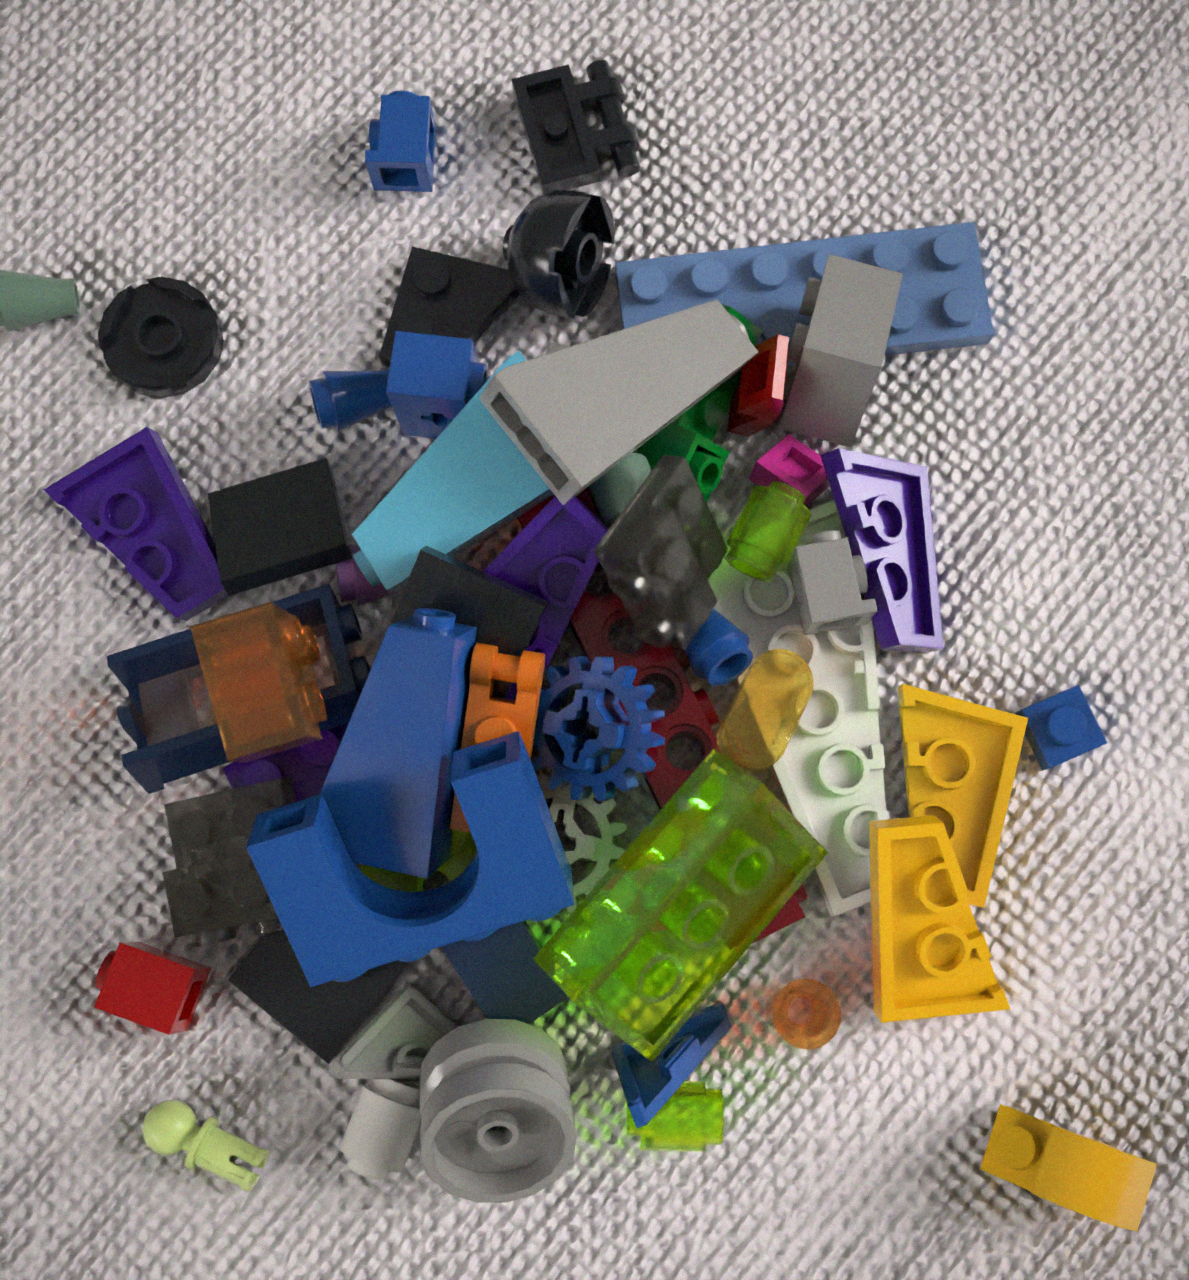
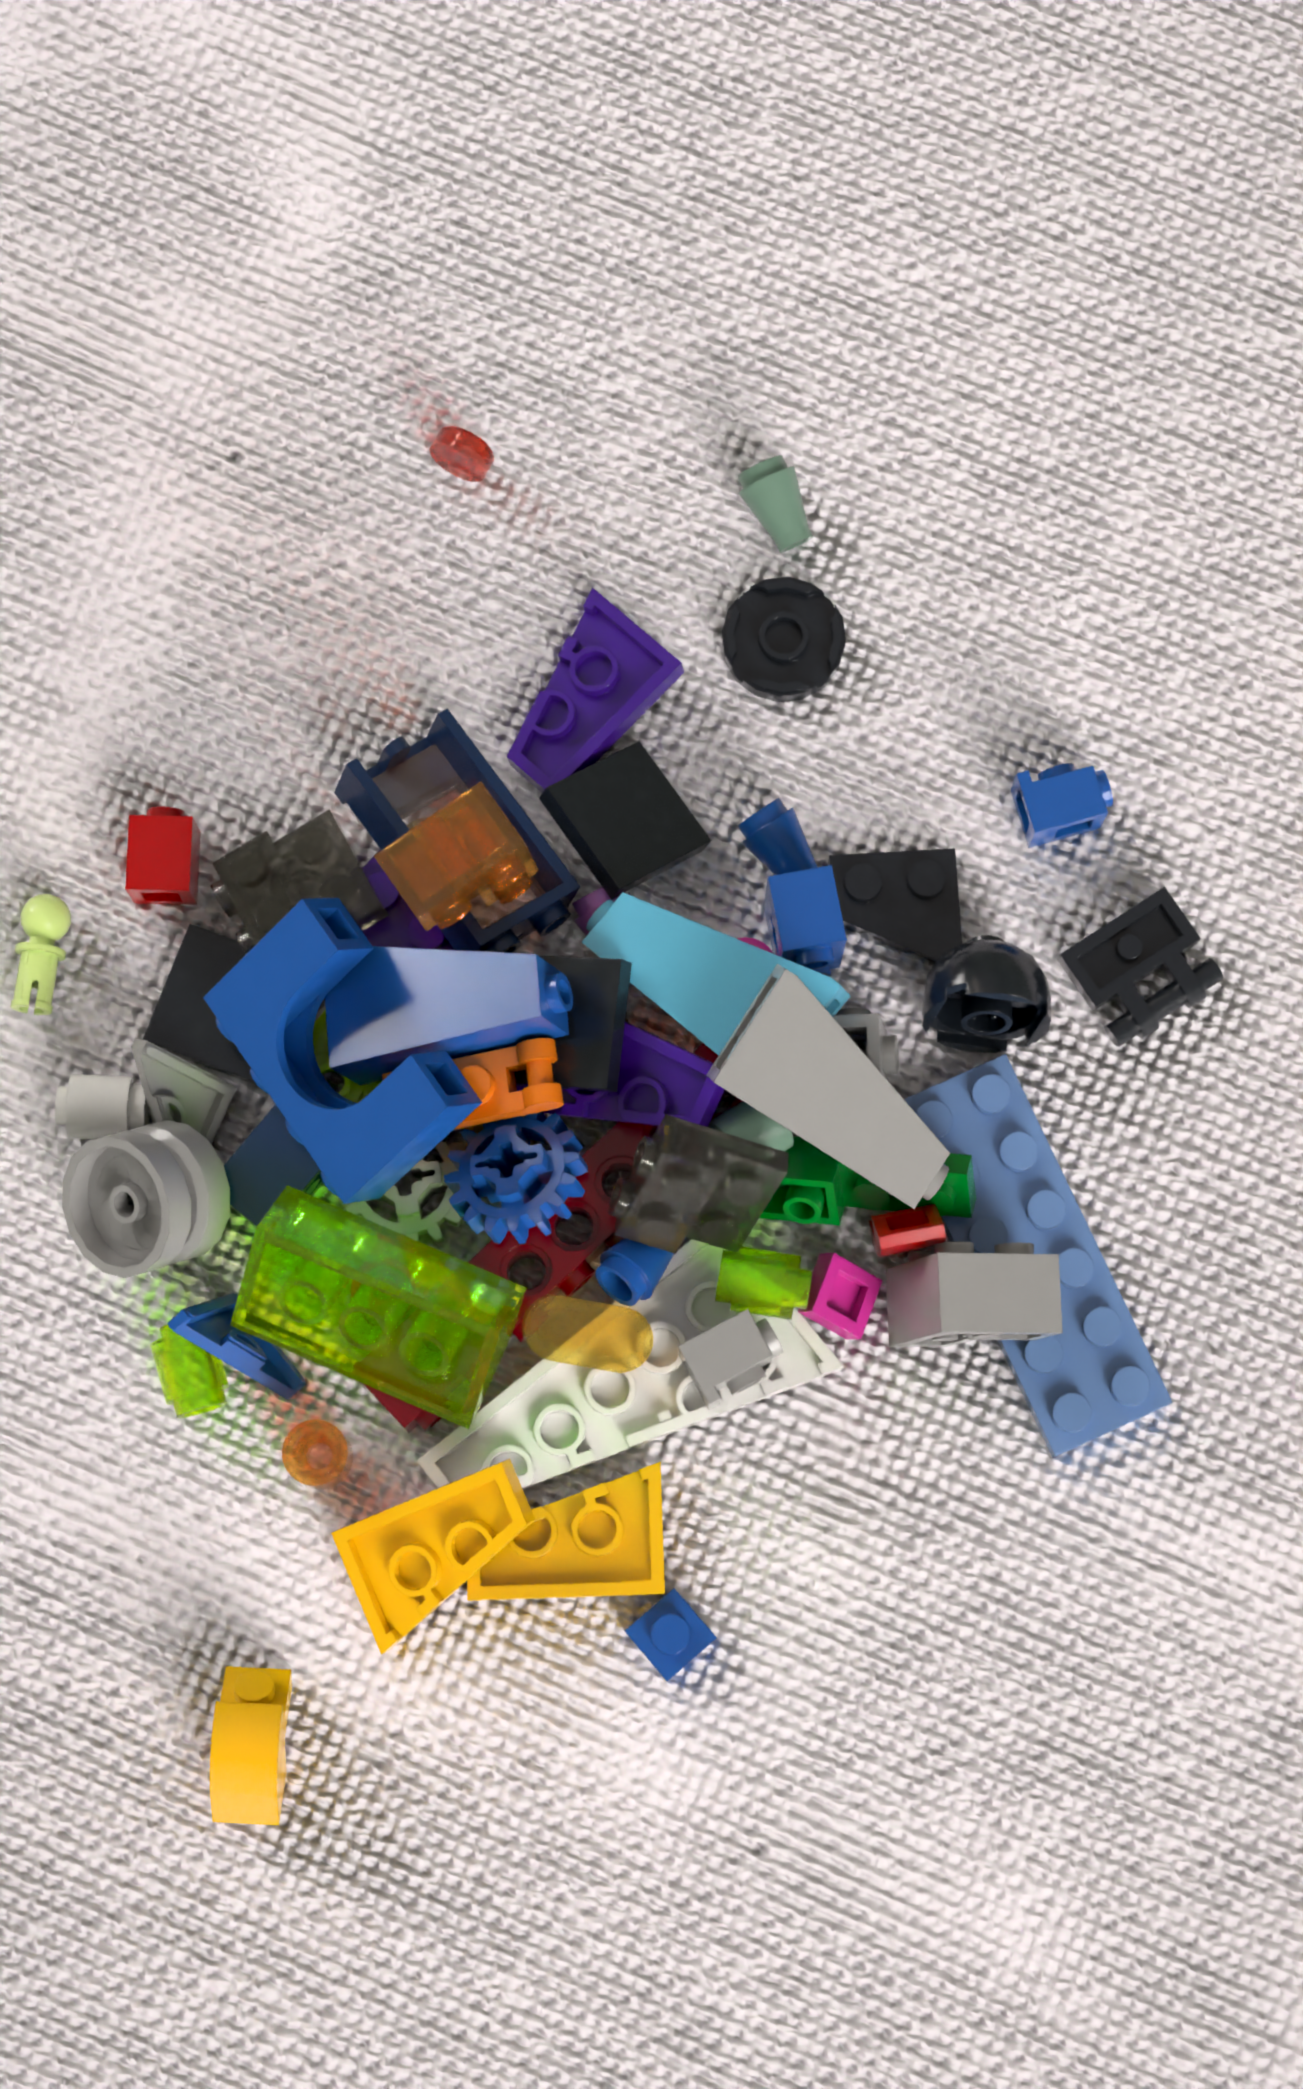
camera: 70 degrees right, 0 degrees up
wing [820,448,944,654] -> none

